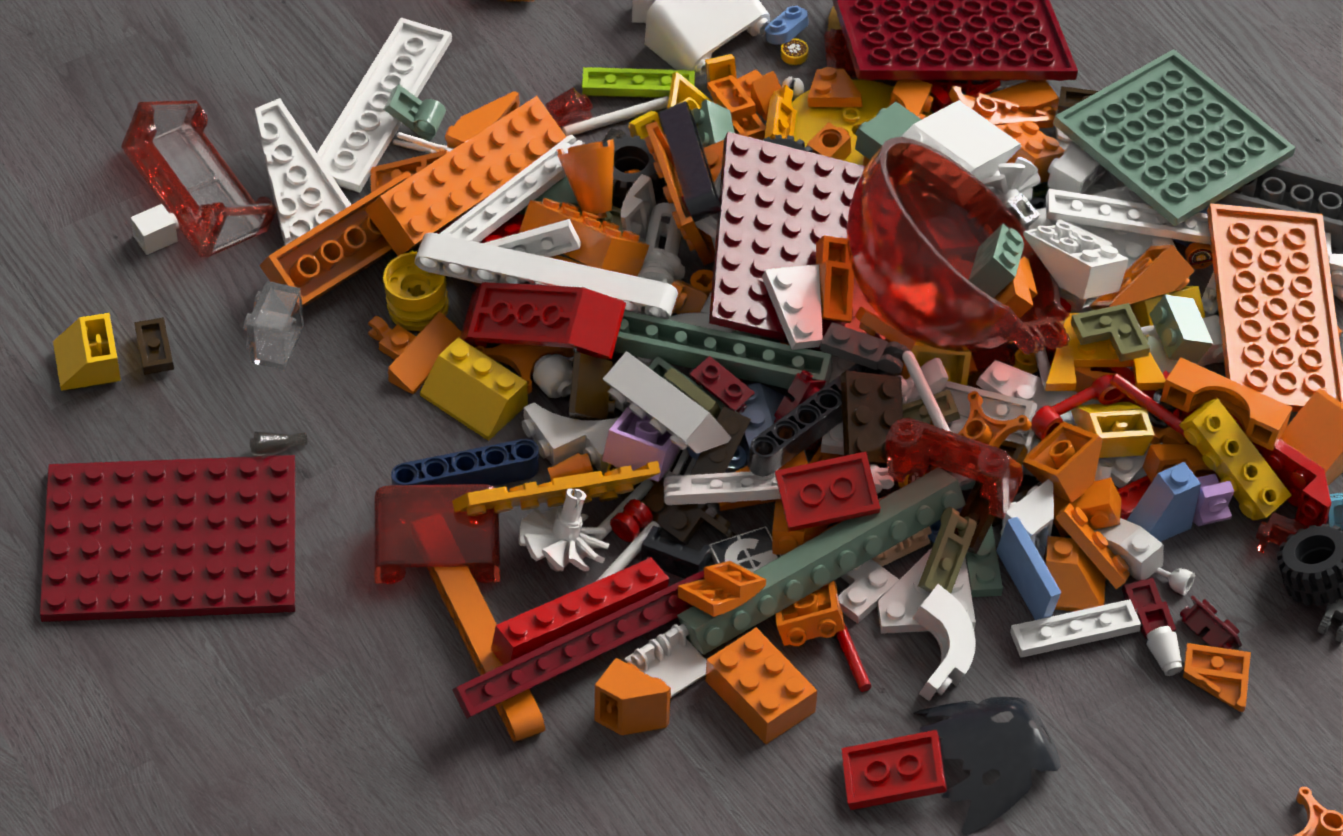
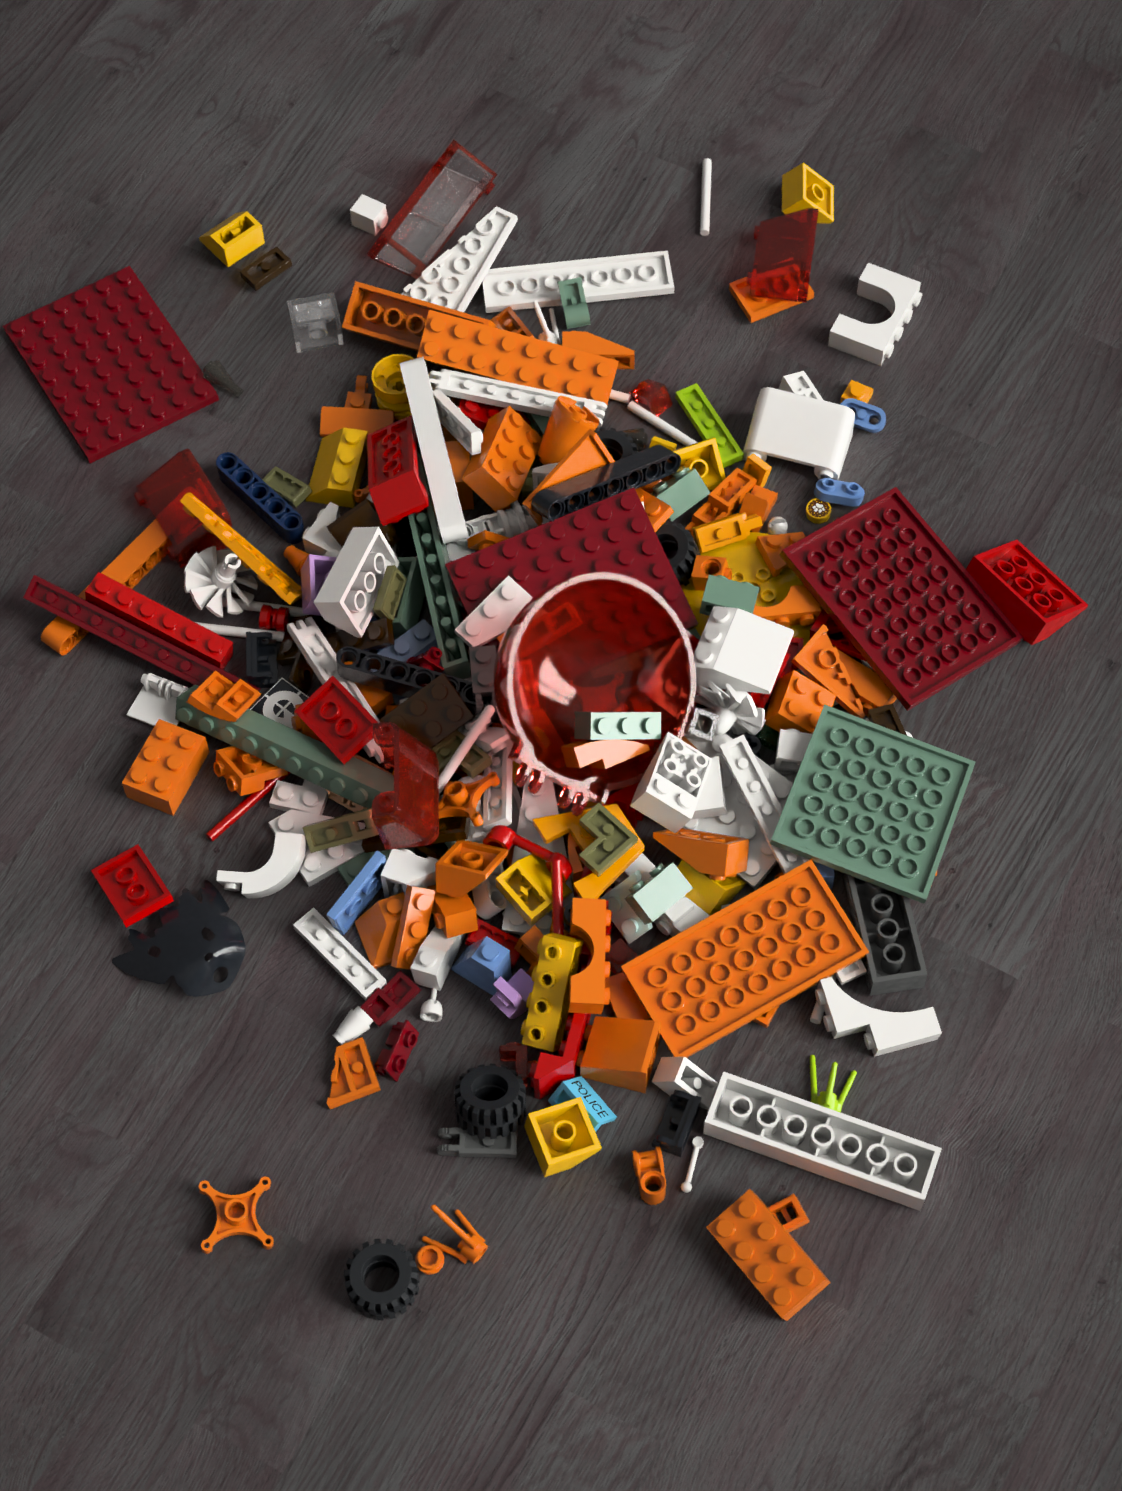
camera: 65 degrees right, 10 degrees up
orange slope [594,658,671,736] -> none
dark red hinge [689,356,755,414] -> none
none -> olive plate [262,466,312,508]

